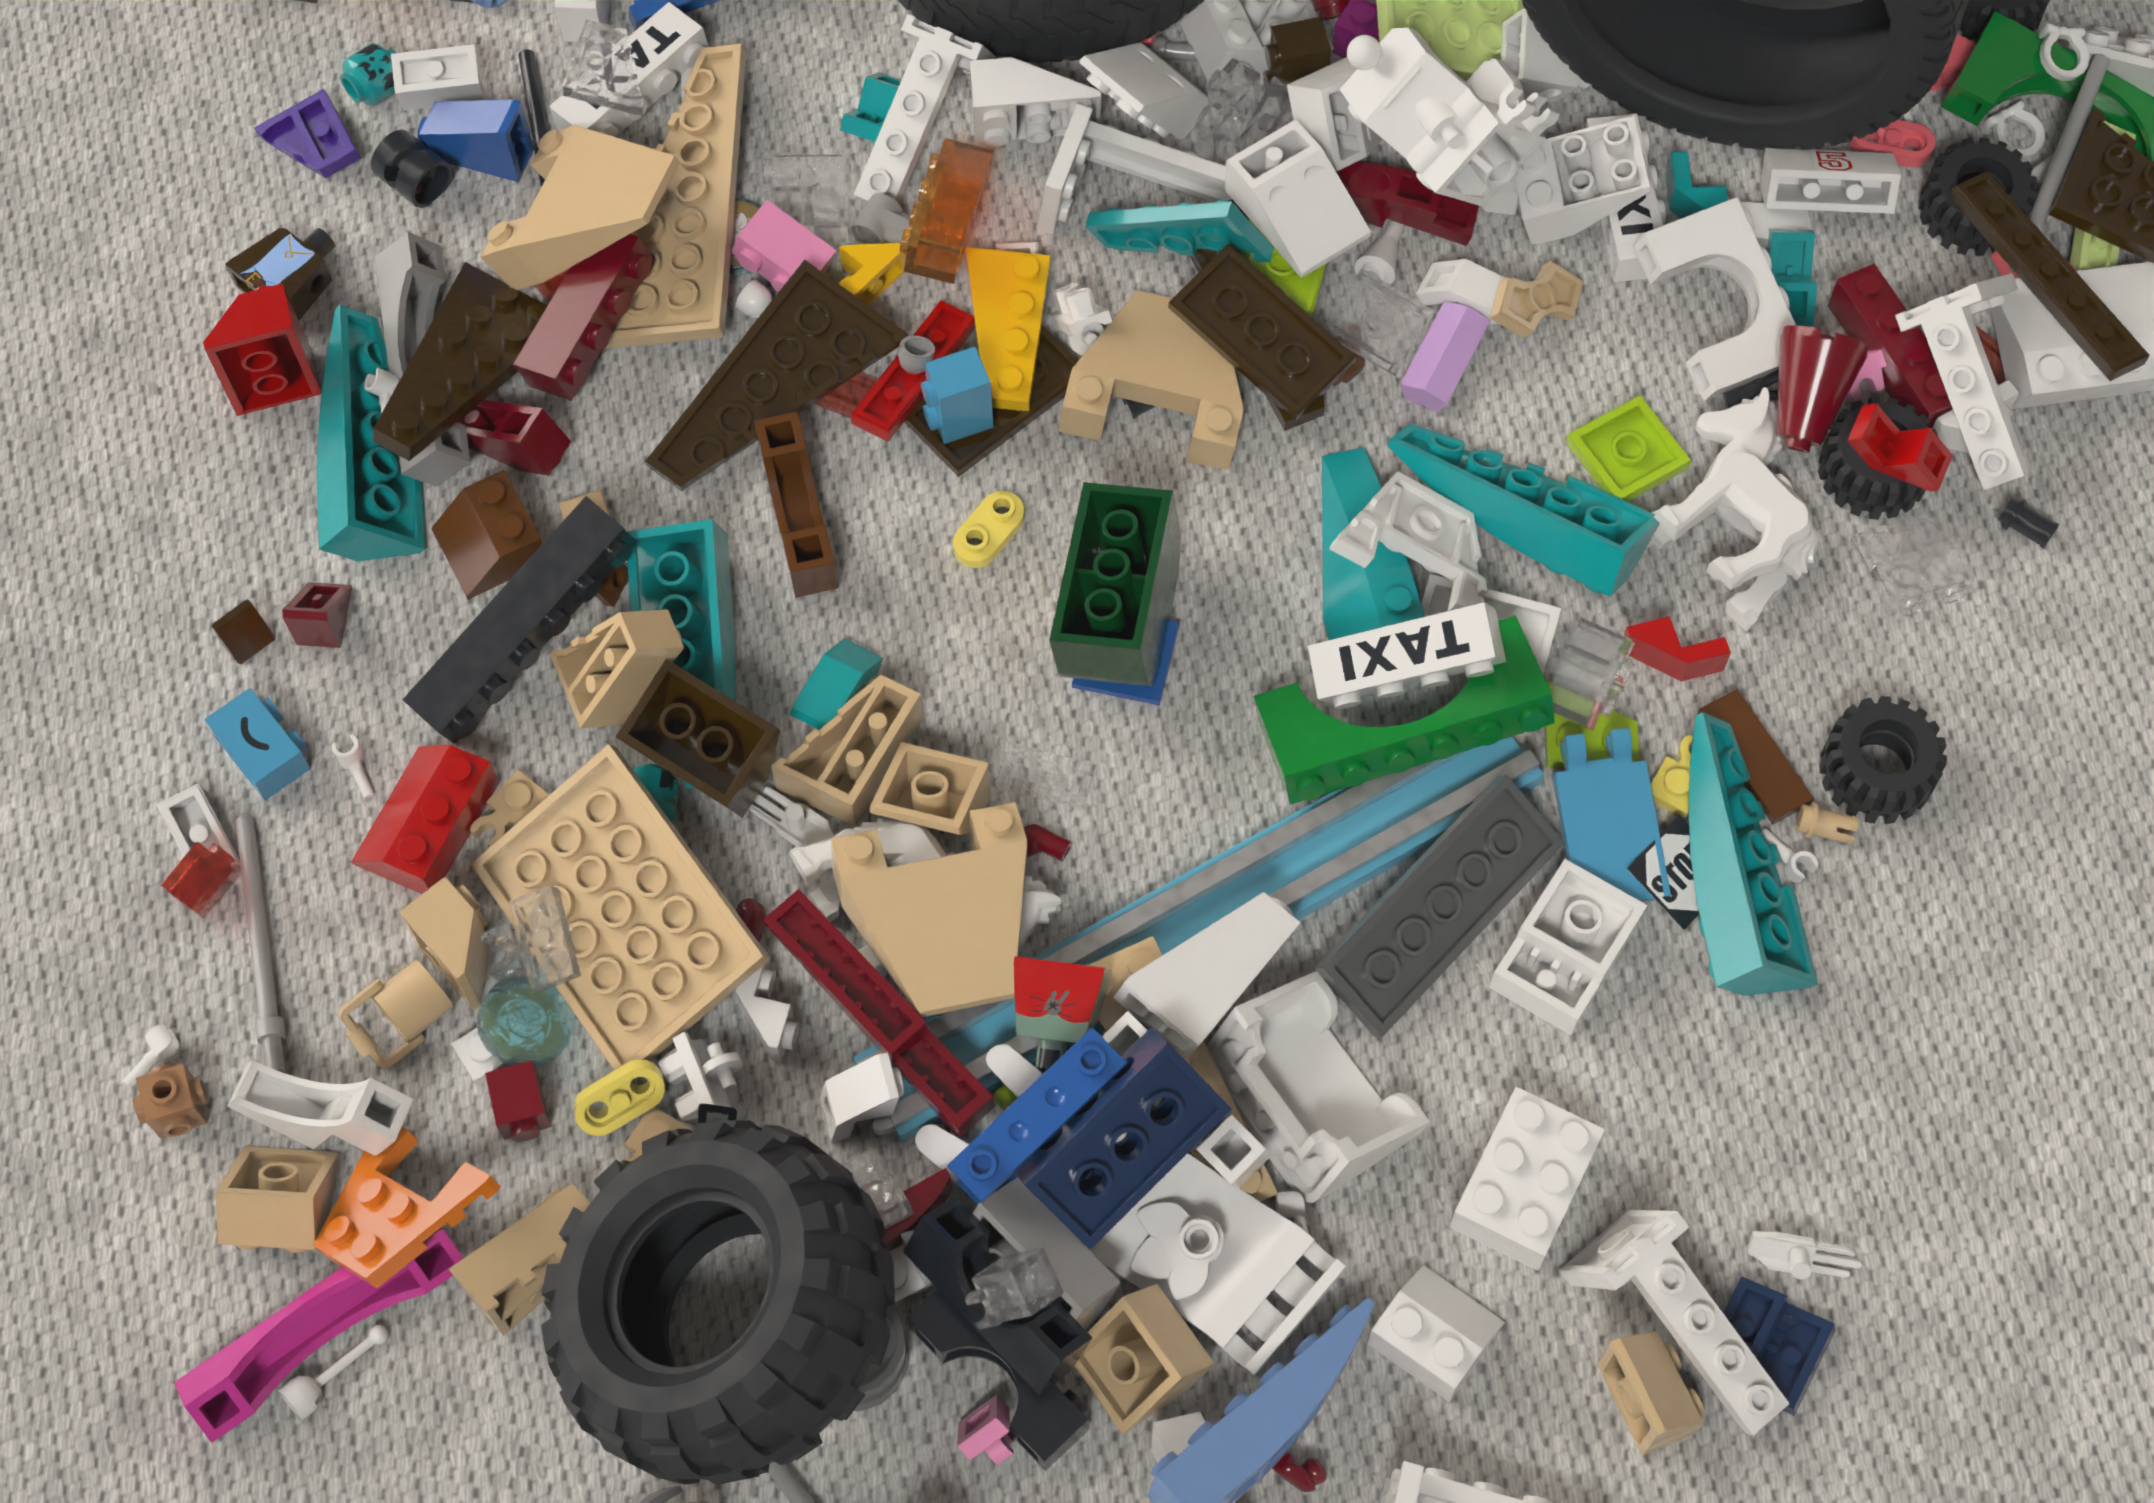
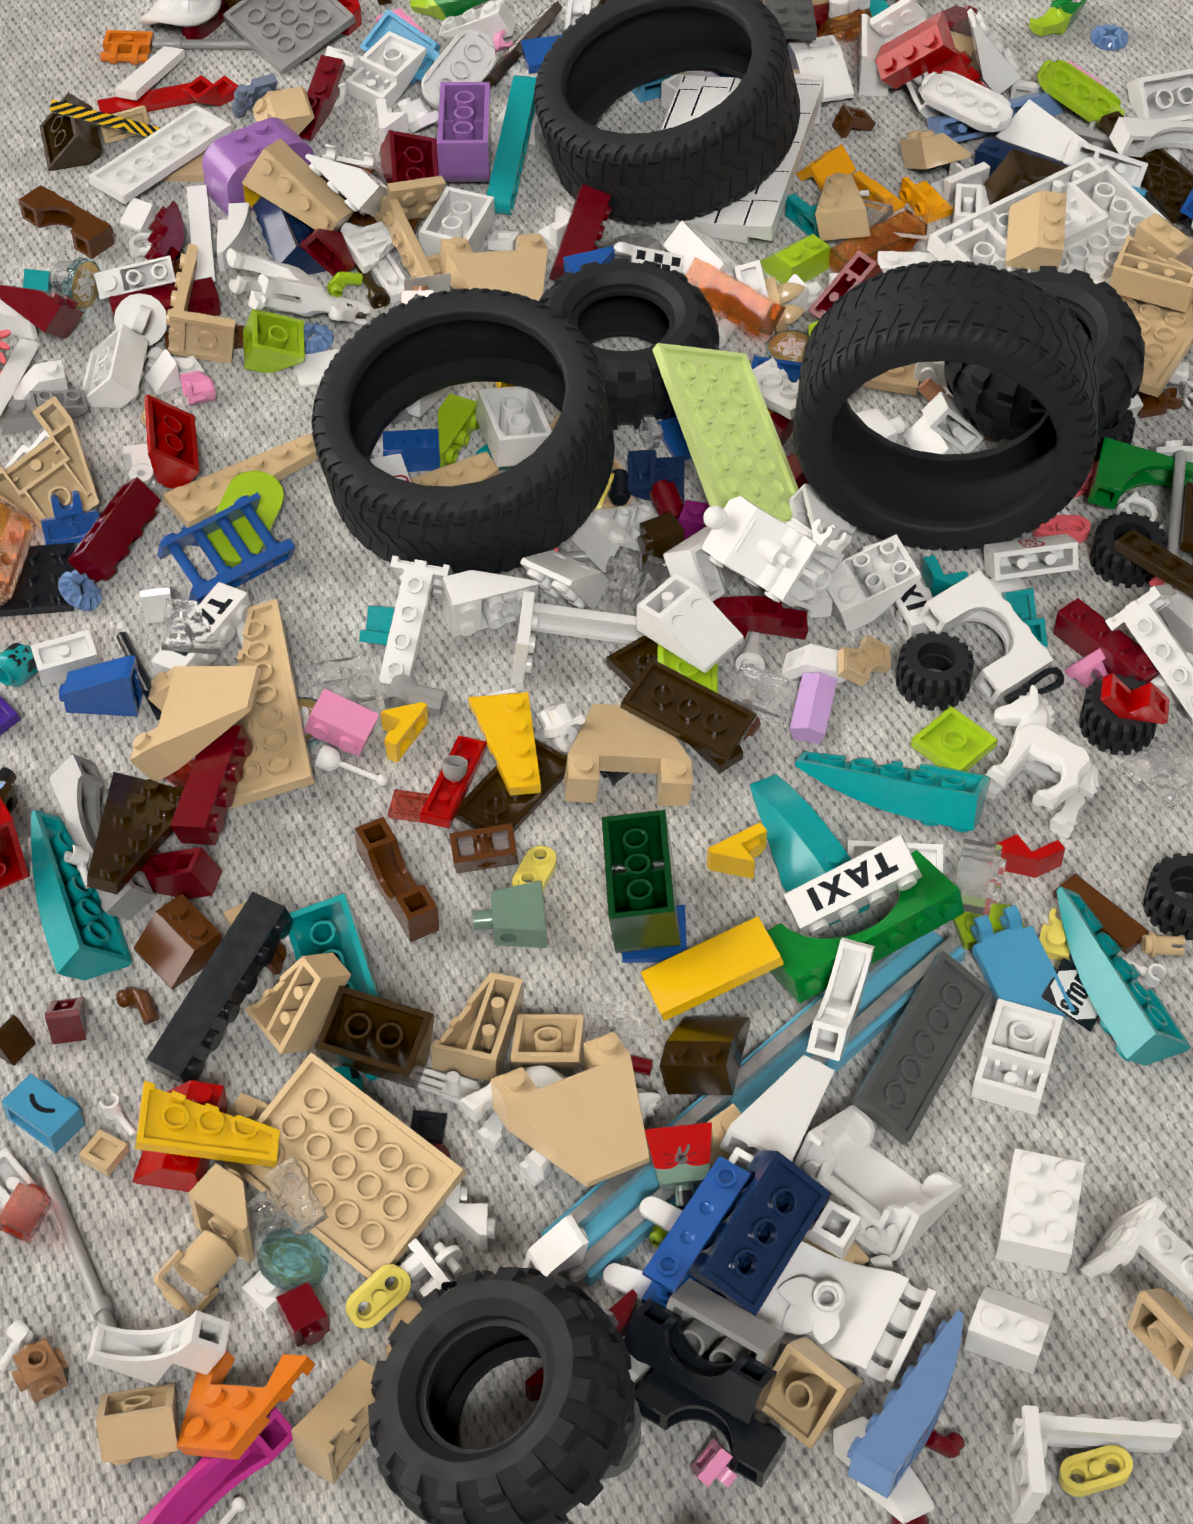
camera: 15 degrees left, 15 degrees down
black wheel [371,129,452,208] -> none
dark brown wing [645,259,909,491] -> none
dark red slope [763,889,995,1139] -> none
teal slope [789,638,883,730] -> none
clear orange brick [899,138,994,284] -> none
dark azure brick [921,347,994,444] -> none
clear brick [965,1247,1064,1329] -> none
teal wing [1085,200,1274,262] -> none
white wing [1330,471,1488,611] -> none
dark red cone [1777,325,1869,453] -> none
white piece [2038,24,2090,81] -> none
none -> tan plate [79,1129,129,1177]
none -> reddish brown arm [116,986,159,1025]
none -> yellow wing [134,1080,280,1168]
none -> black tile [410,1110,448,1145]
none -> reddish brown brick [449,823,519,874]
none -> sand green torso [472,881,547,948]
none -> yellow tile [640,916,784,1021]
none -> dark brown slope [659,1017,751,1095]
none -> yellow slope [707,822,767,879]
none -> white arch [806,937,875,1061]
none -> black tyre [896,631,974,711]

